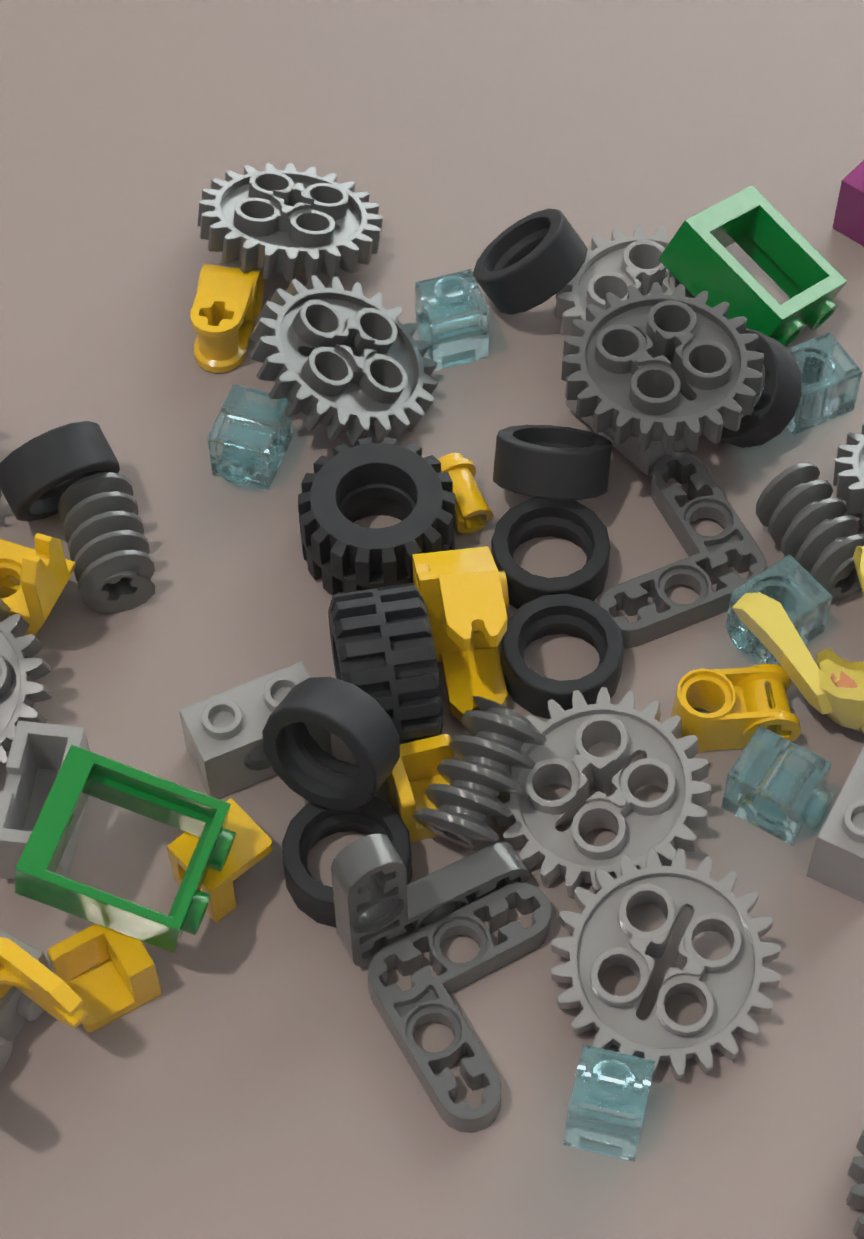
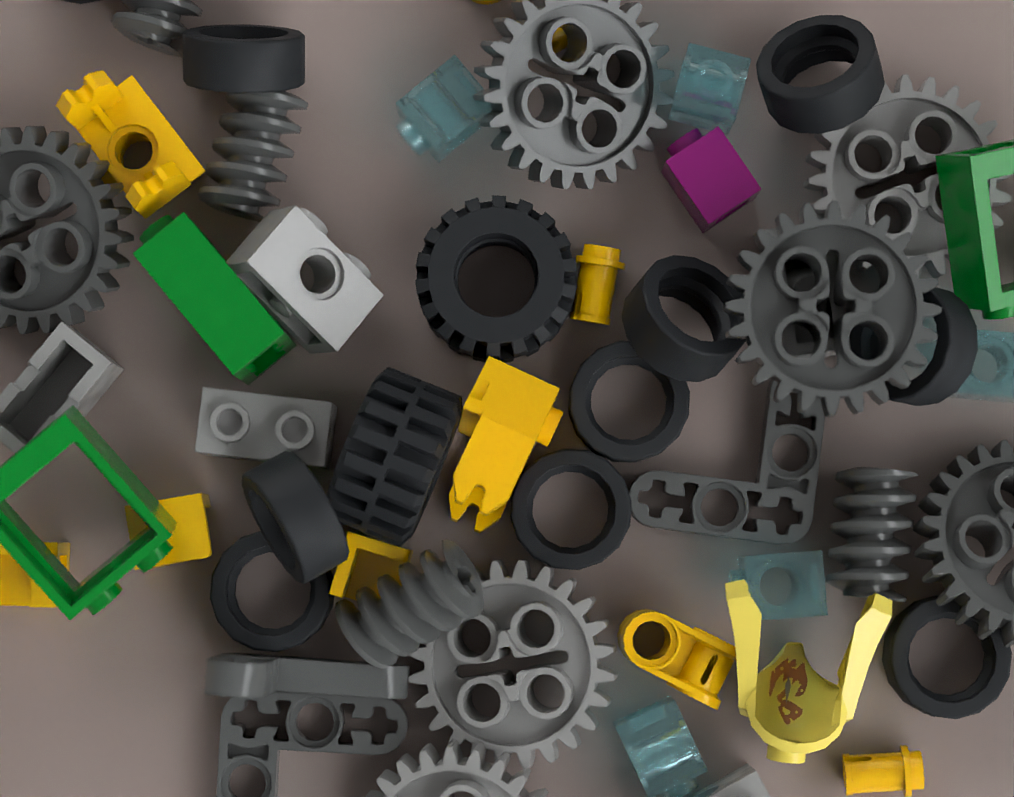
camera: 30 degrees right, 30 degrees up
none -> green window [132,211,297,385]
none -> light grey brick [226,205,384,354]
none -> magenta brick [661,126,761,233]

